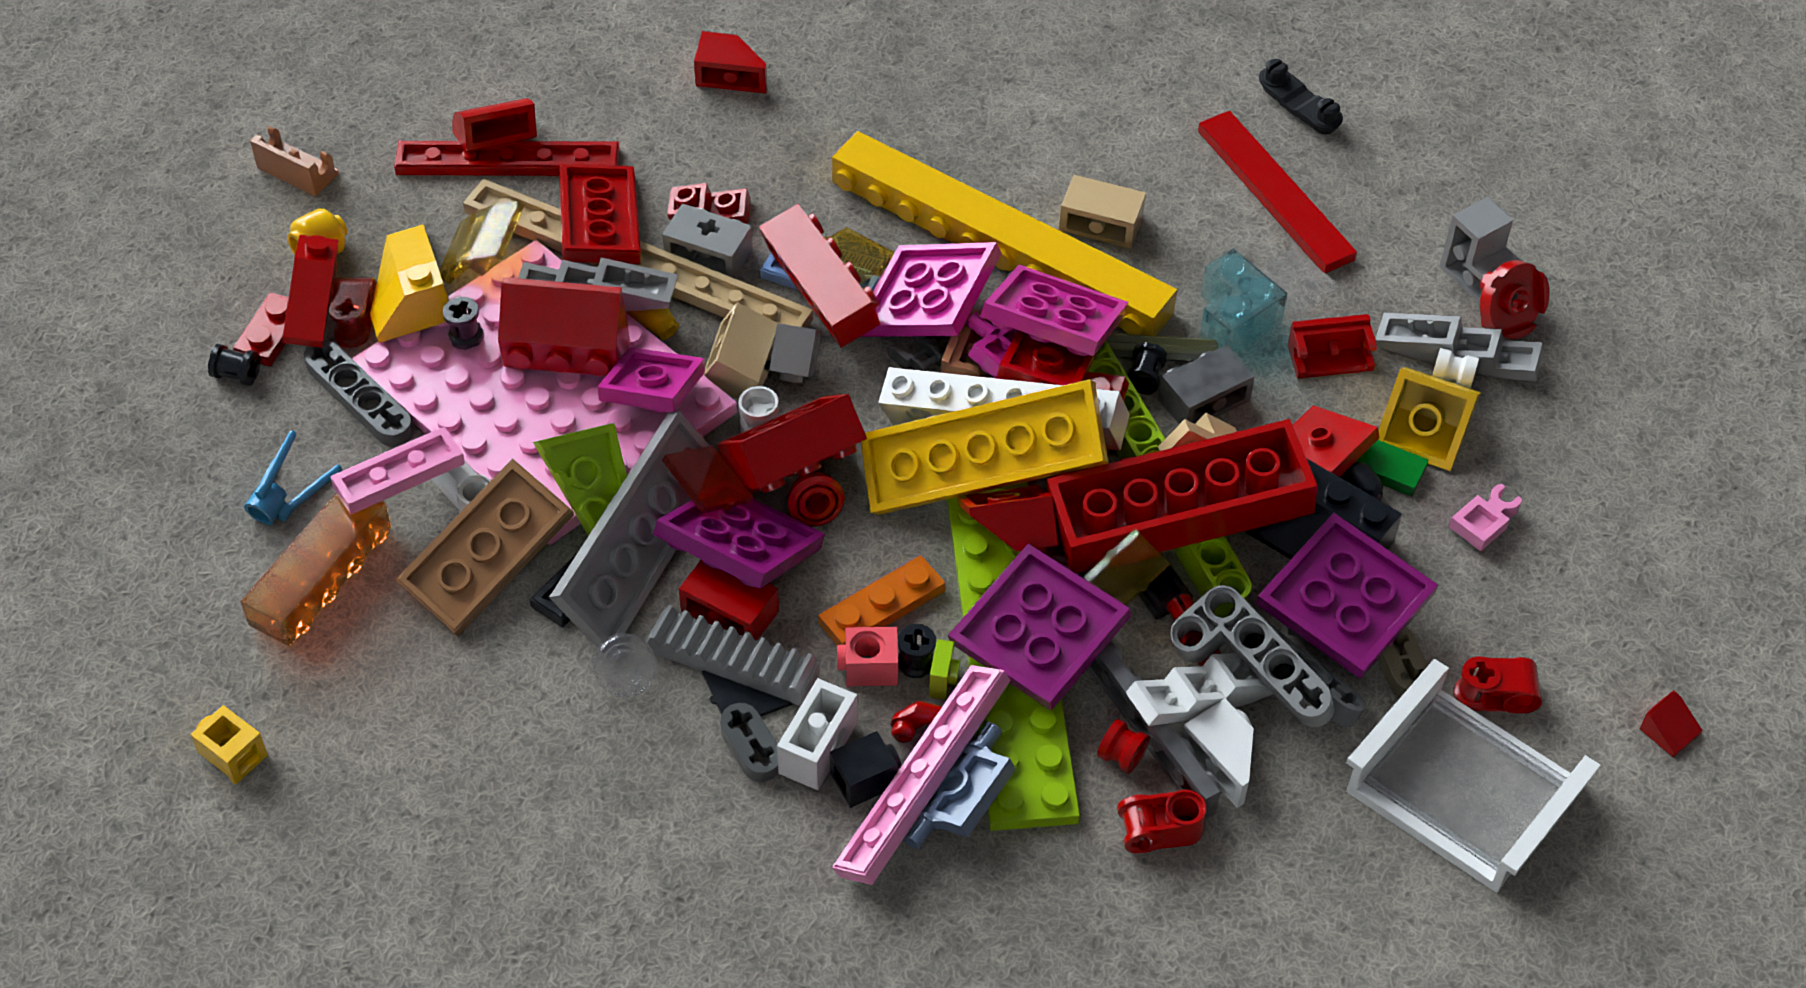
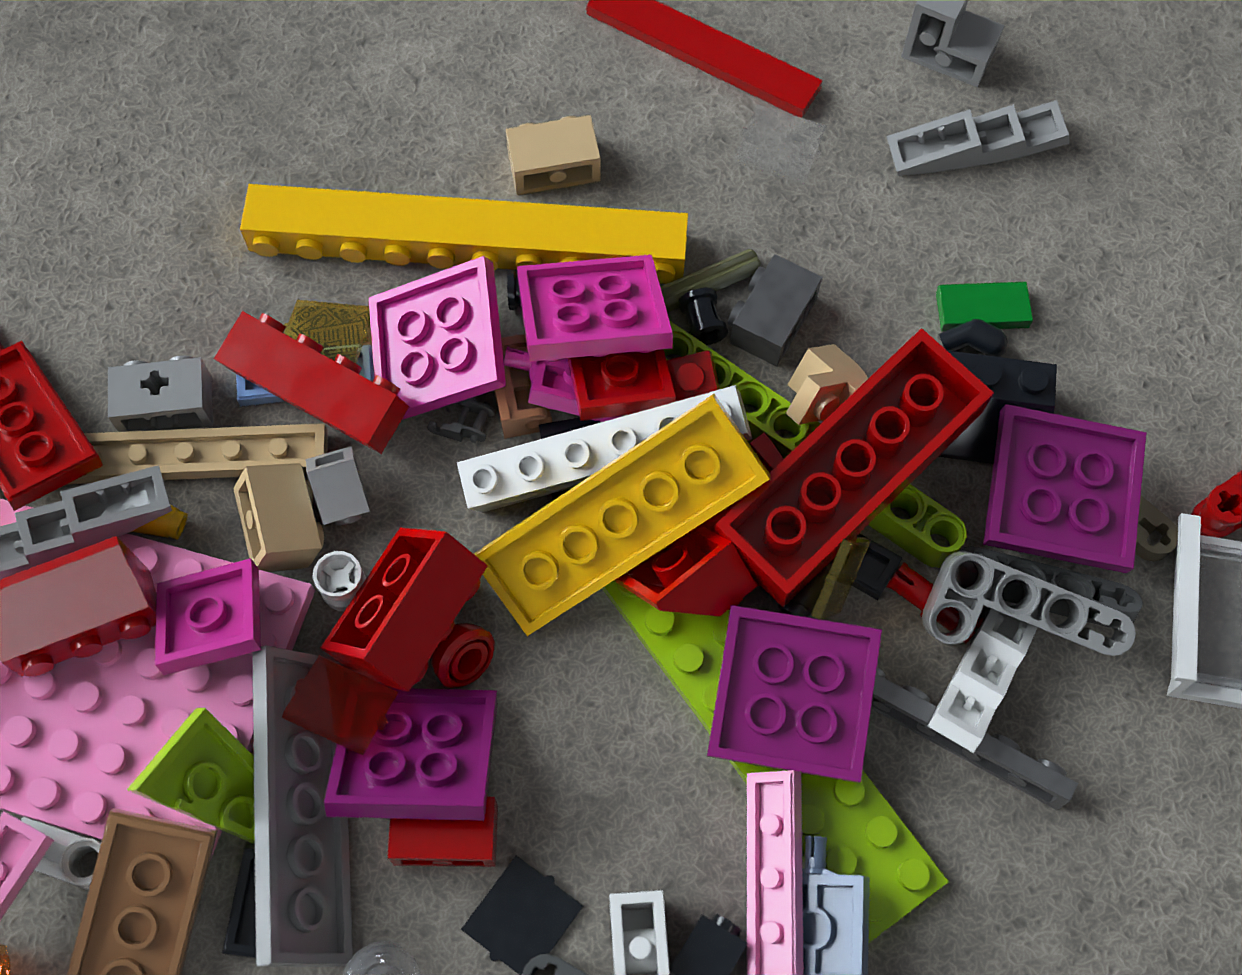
camera: 30 degrees left, 15 degrees up
light grey gear [645,605,820,706] -> none
slope [667,183,751,224] -> none
red slope [694,31,768,94] -> none
orange plate [818,555,946,645] -> none
coral brick [837,627,898,686] -> none
red arm [890,701,942,743] -> none
black bush [898,624,936,678] -> none
lime plate [929,639,961,700] -> none
red wheel [1097,719,1150,774] -> none
red piece [1117,790,1206,854] -> none
white slope [1182,698,1254,808] -> none
clear light blue brick [1200,248,1288,354] -> none
red hinge [1287,314,1377,379] -> none
red plate [1293,405,1380,477] -> none
yellow slope [1378,367,1481,471] -> none
white wheel [1432,348,1479,389] -> none
bright pink plate [1449,484,1522,551] -> none
red plate [1480,260,1550,339] -> none

